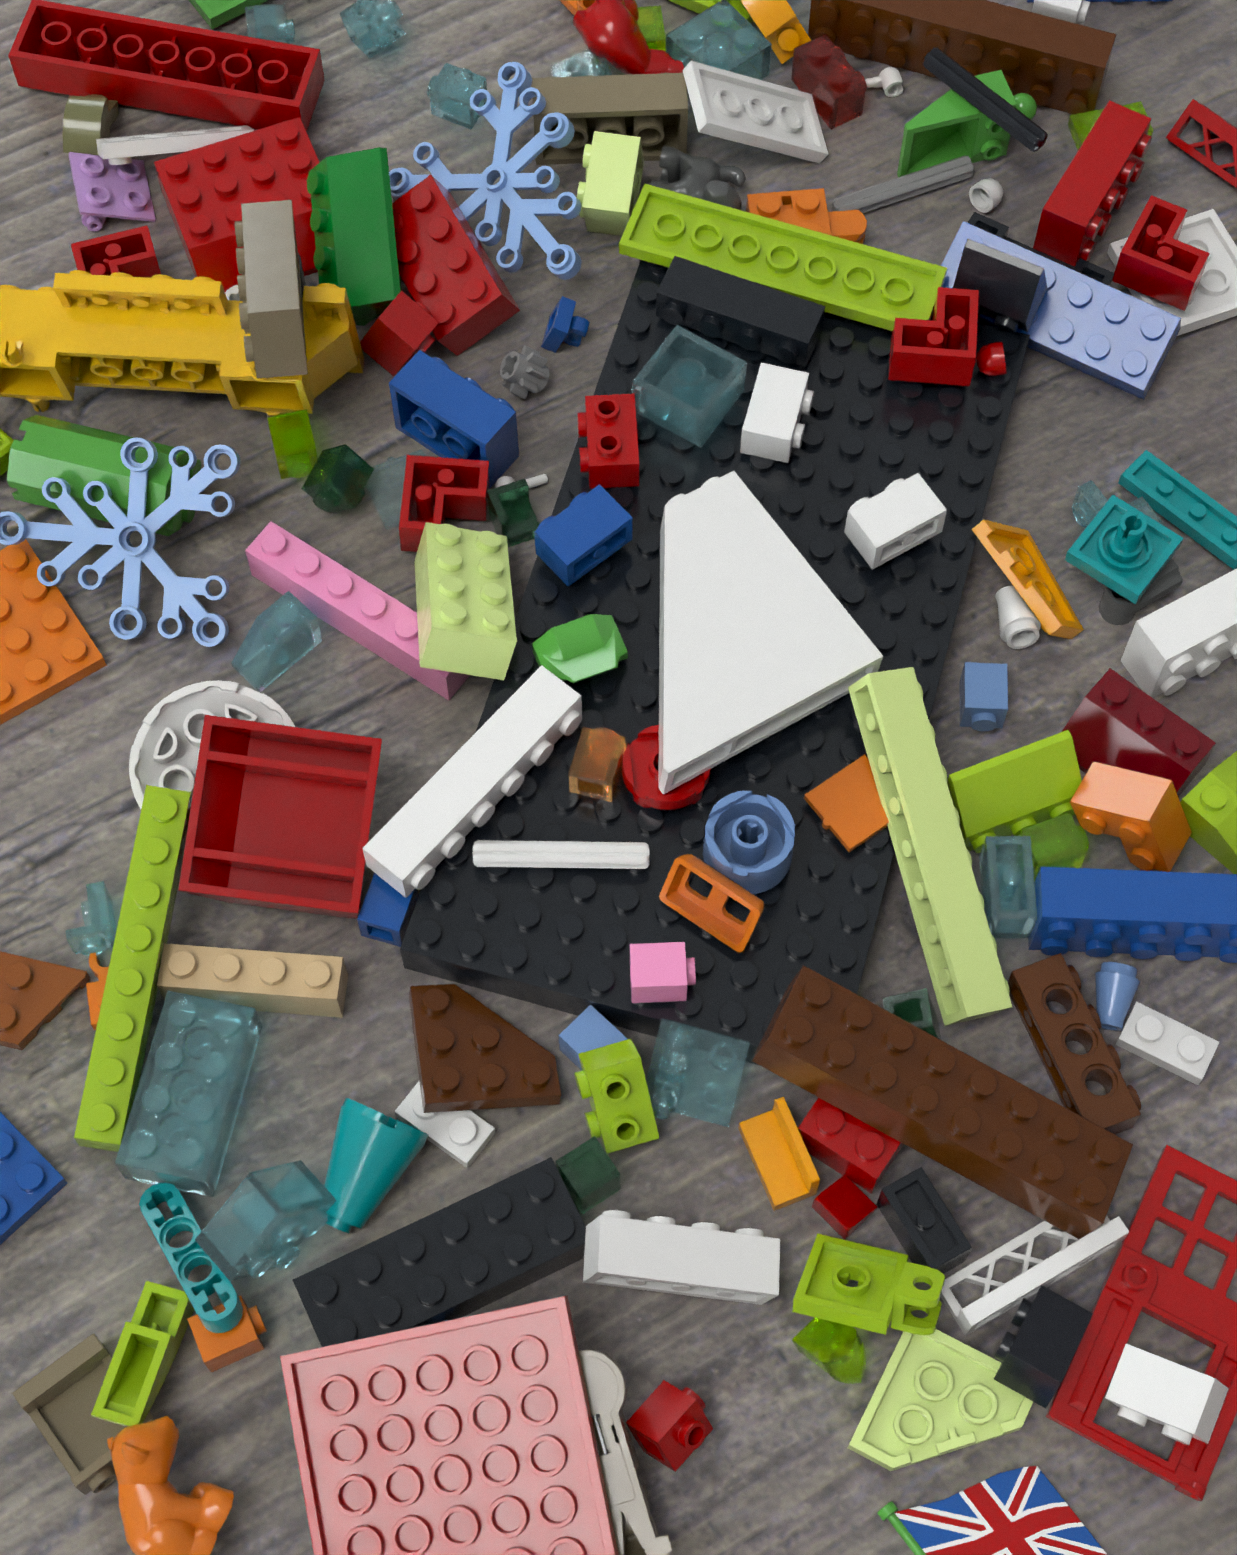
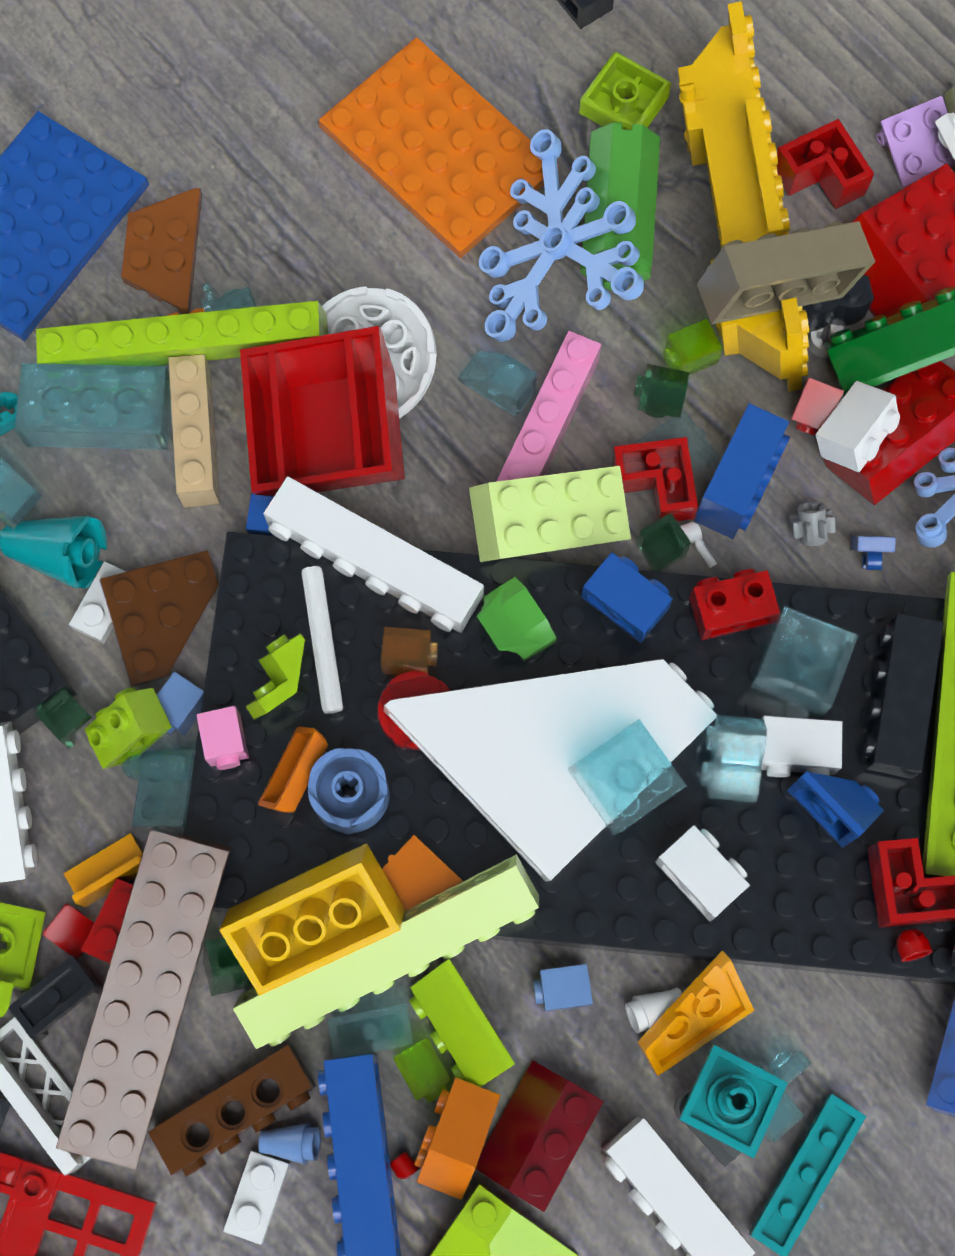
camera: 80 degrees right, 10 degrees up
none -> yellow brick [219,843,405,996]
none -> lime slope [246,634,305,719]
none -> clear light blue brick [567,719,686,835]
none -> clear light blue brick [701,715,767,803]
none -> blue slope [787,771,884,848]
none -> white brick [815,381,900,472]

